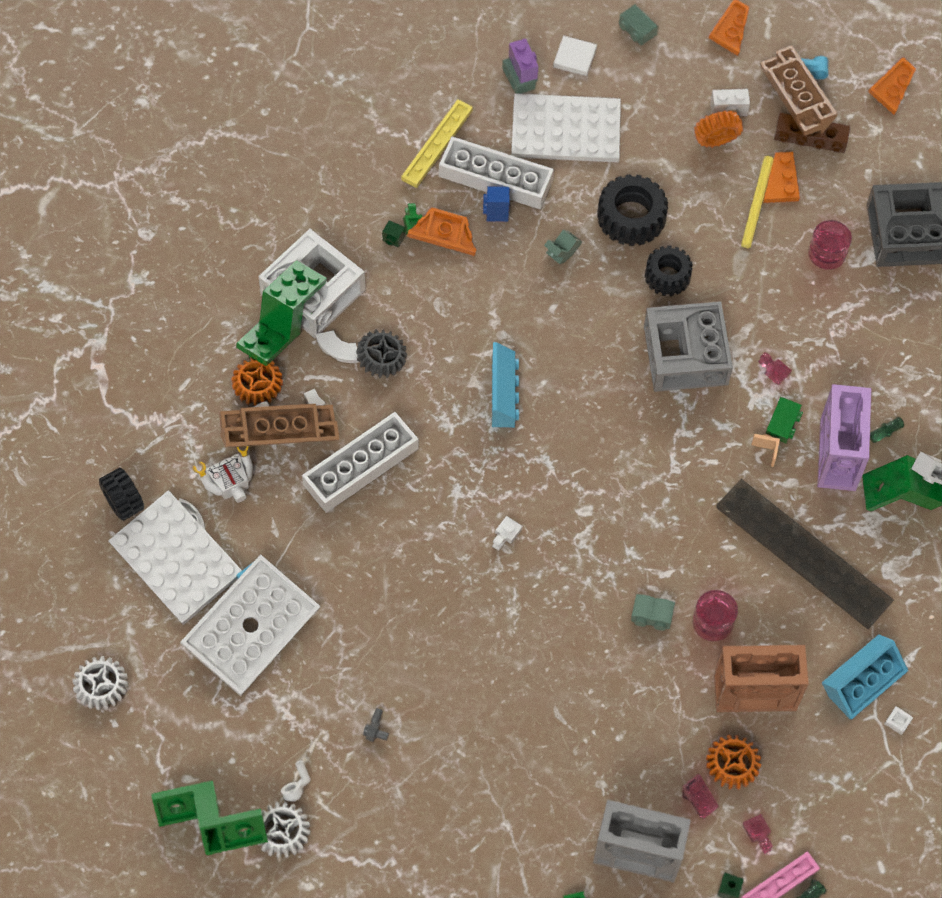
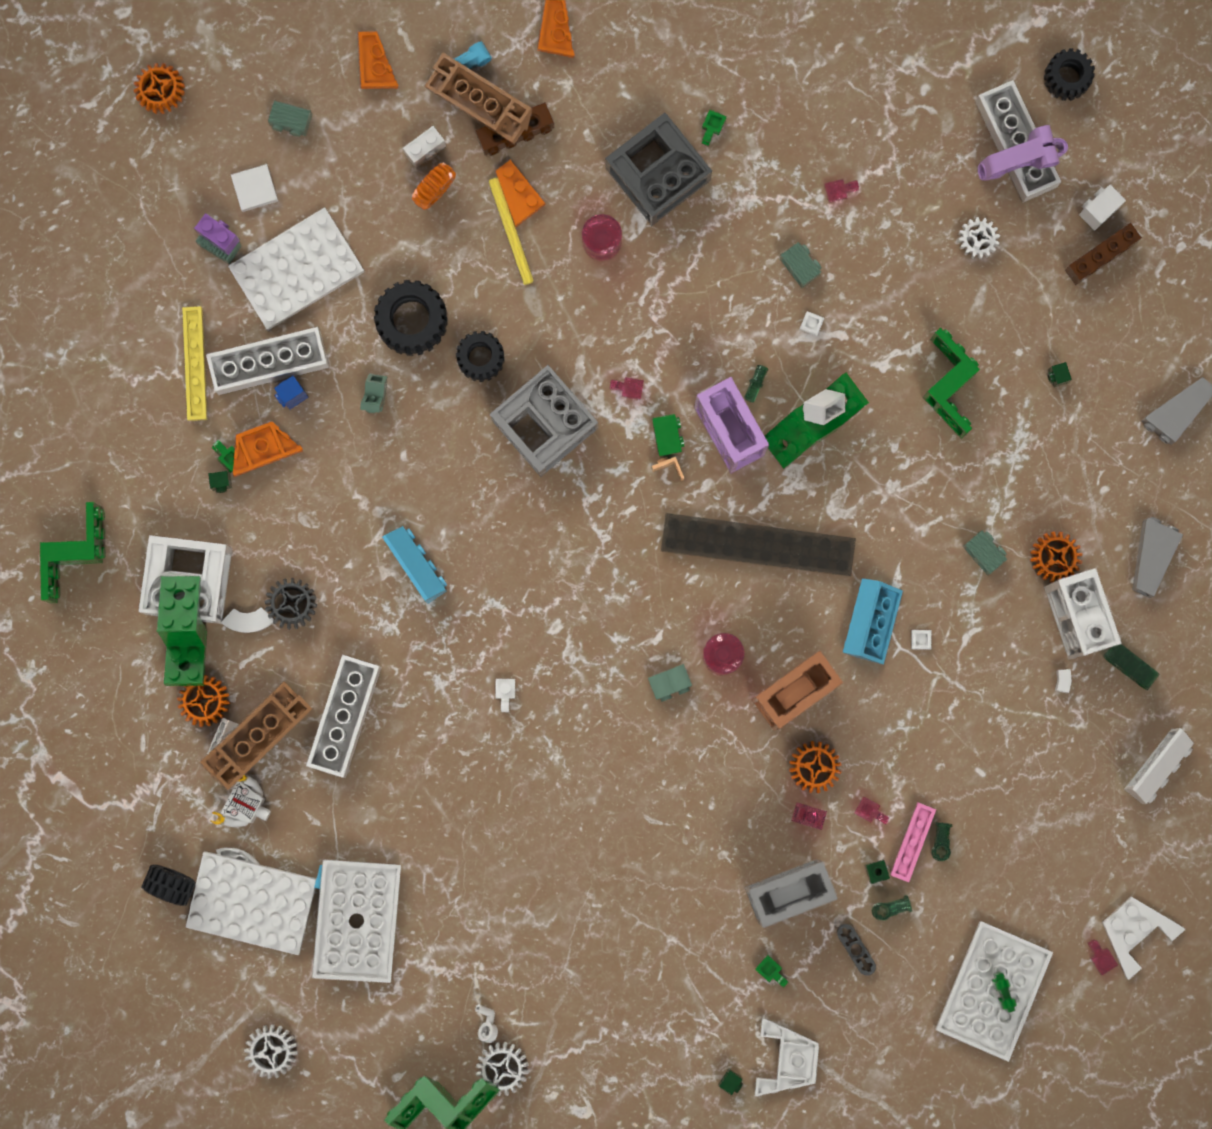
camera: 30 degrees left, 20 degrees up
white piece [304,389,326,406] -> none
dark grey piece [363,708,389,742] -> none
none -> green bracket [40,502,106,603]

